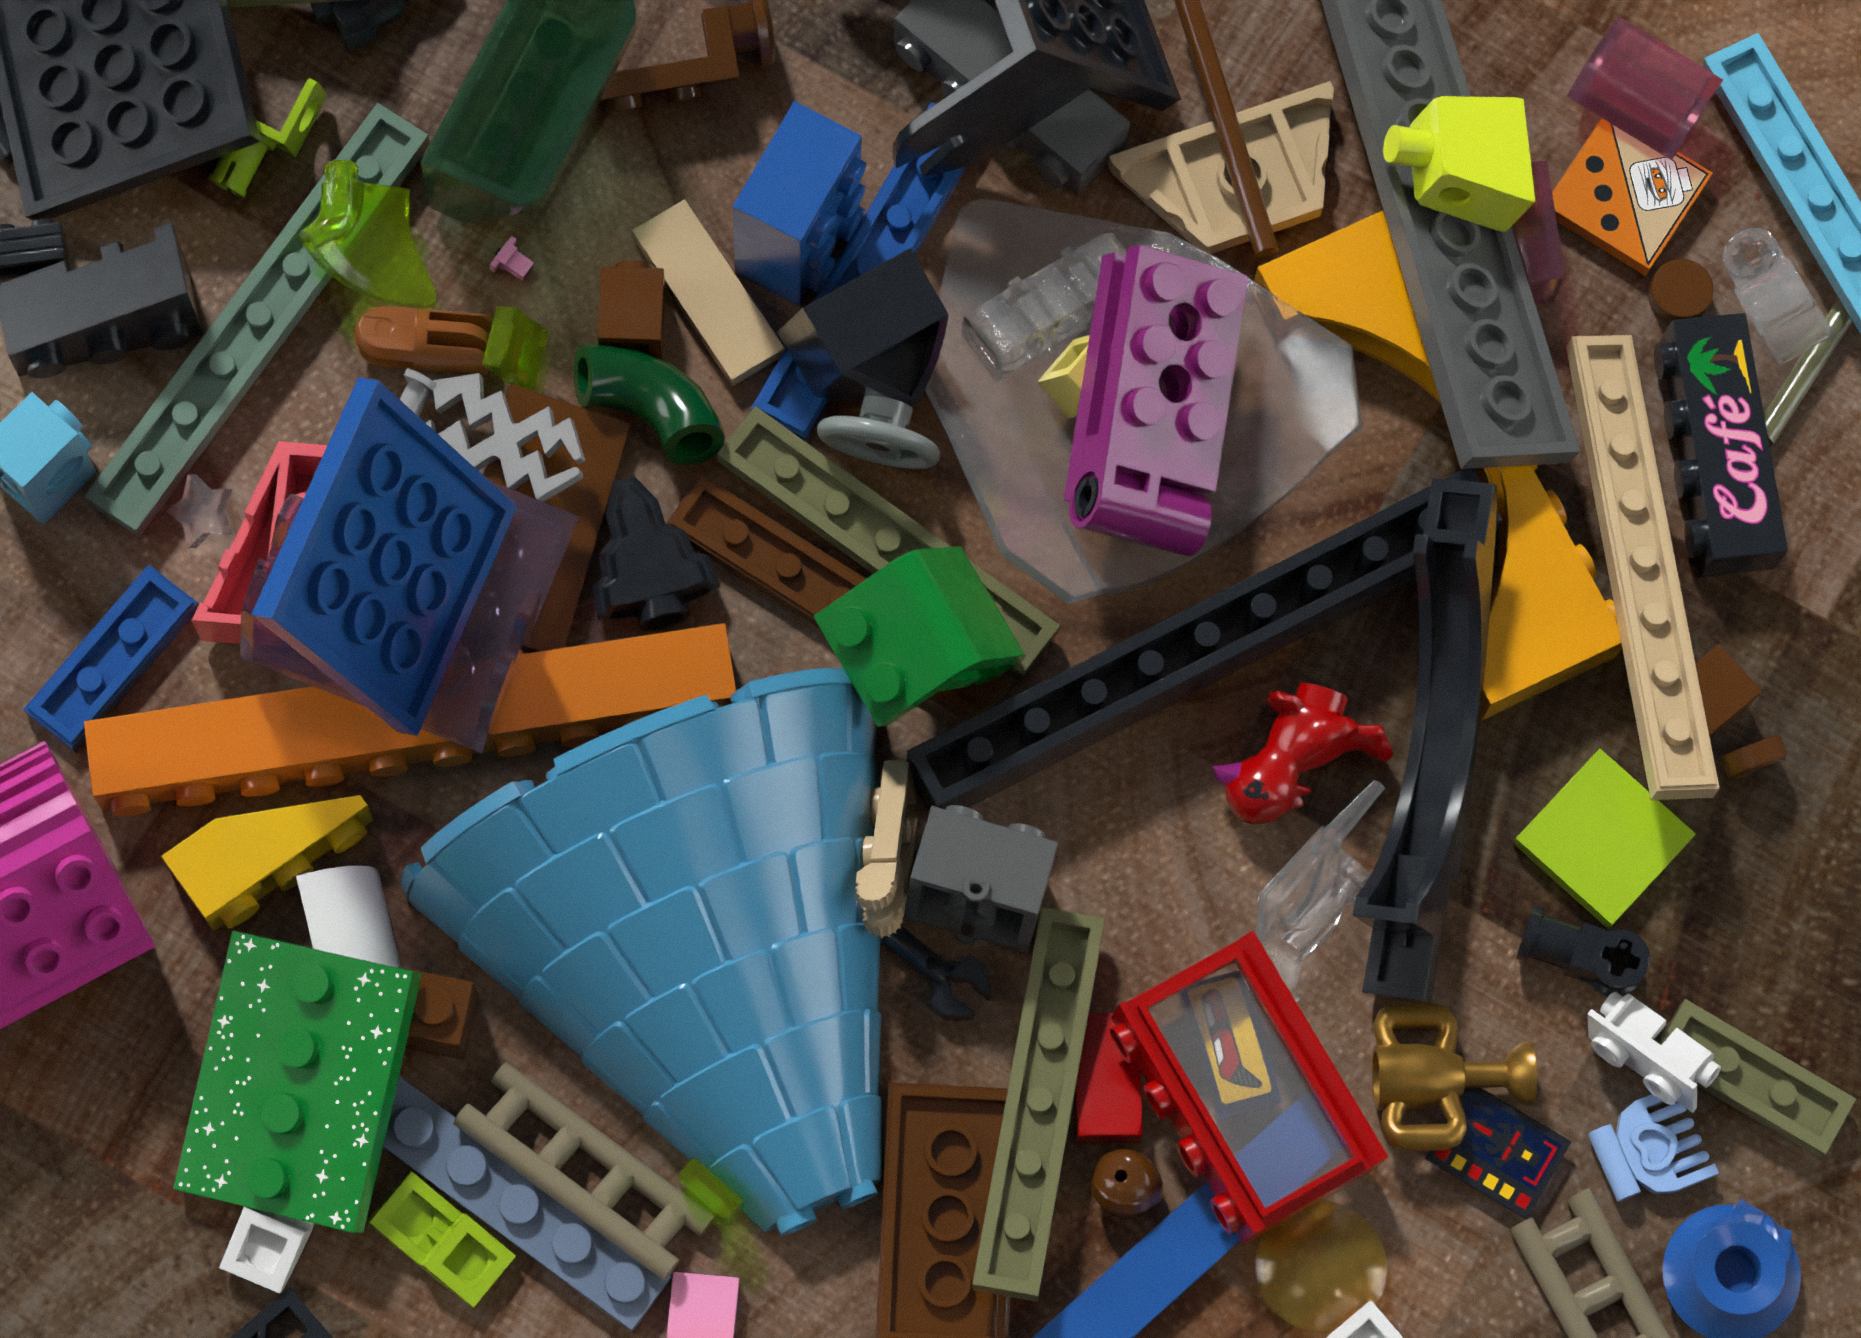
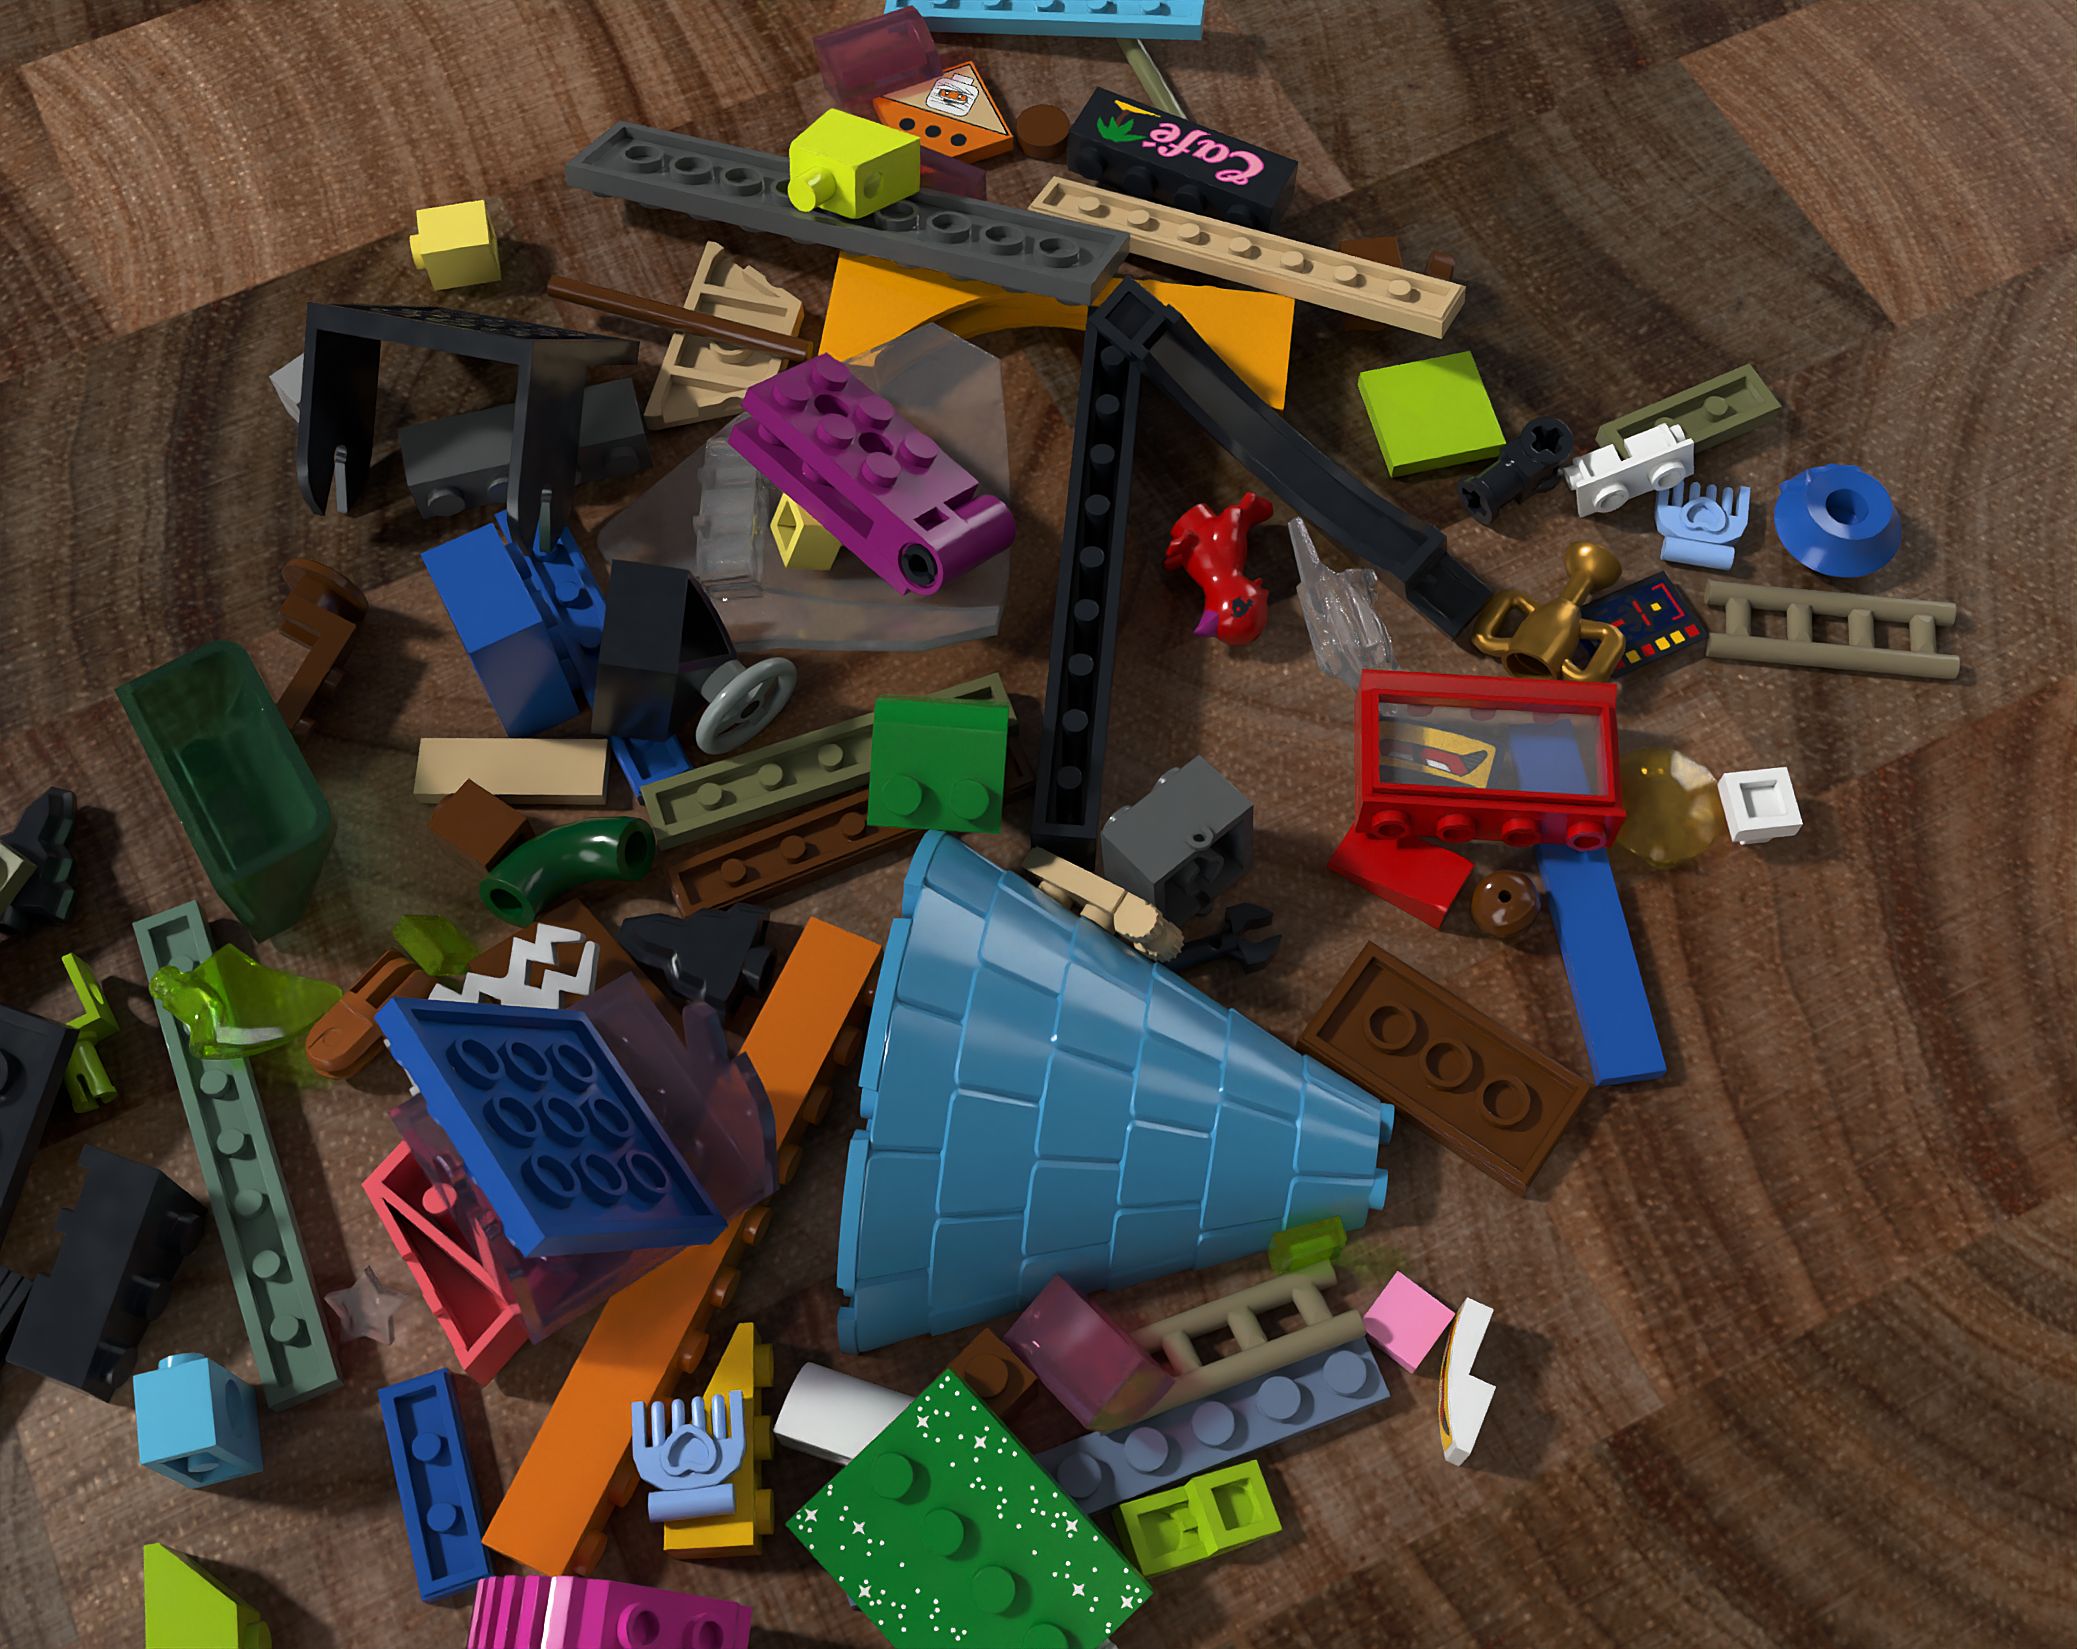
camera: 50 degrees left, 10 degrees down
bright pink piece [489,236,534,281] -> none
olive plate [972,907,1105,1302] -> none
clear piece [1723,228,1835,366] -> none
none -> light blue piece [631,1390,746,1523]
none -> clear pink brick [1002,1273,1176,1432]

